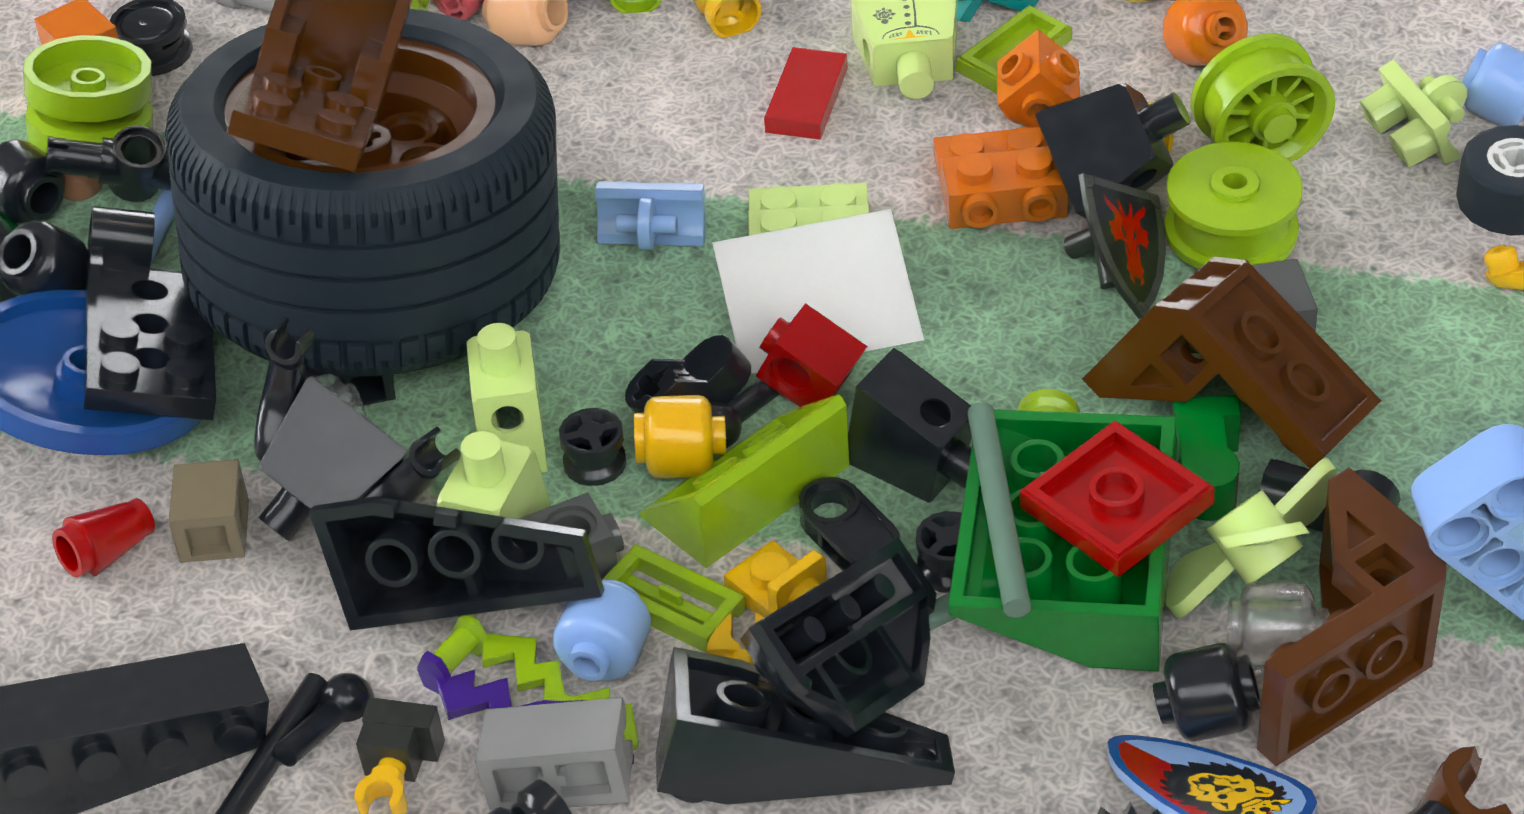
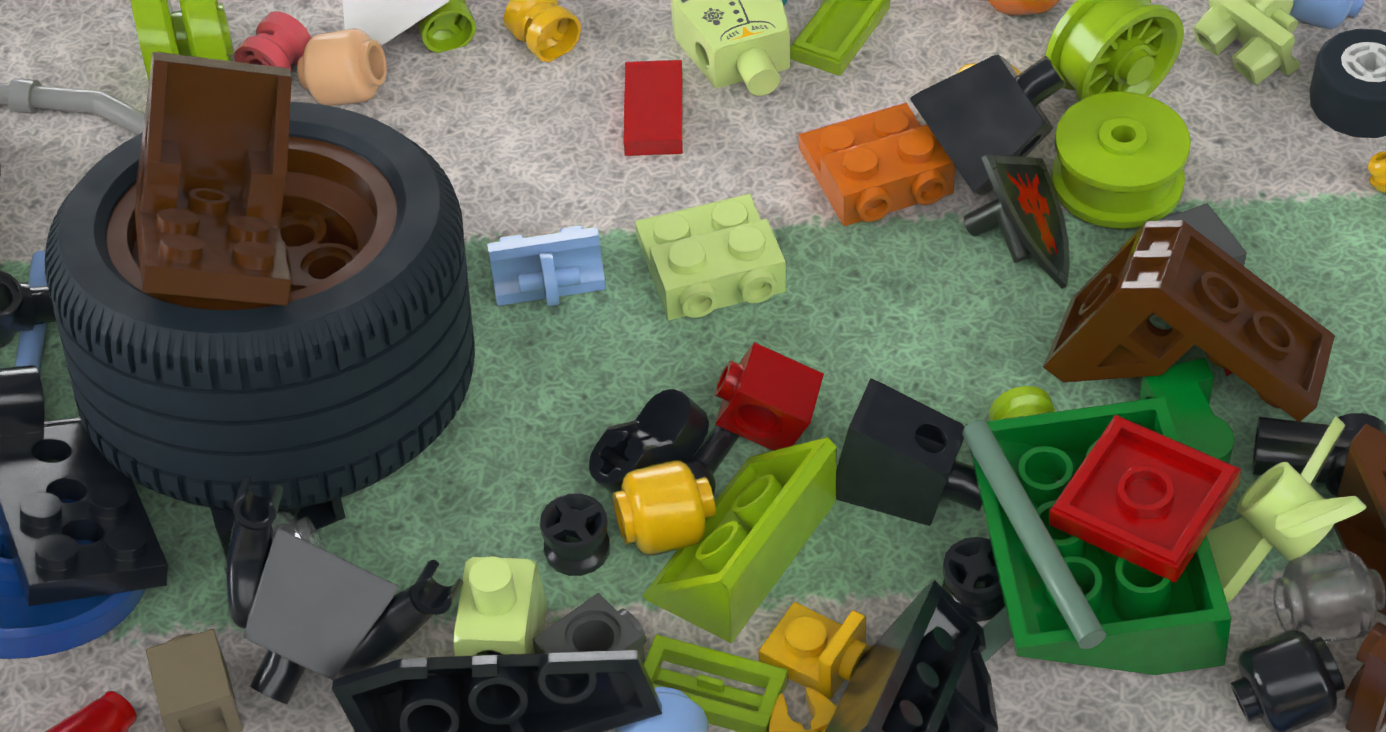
camera: 15 degrees left, 5 degrees up
yellowish green torso [466,323,548,473] -> none
white sticker [712,209,924,373] -> none
black piece [799,477,900,571] -> none
orange brick [997,29,1080,127] -> none

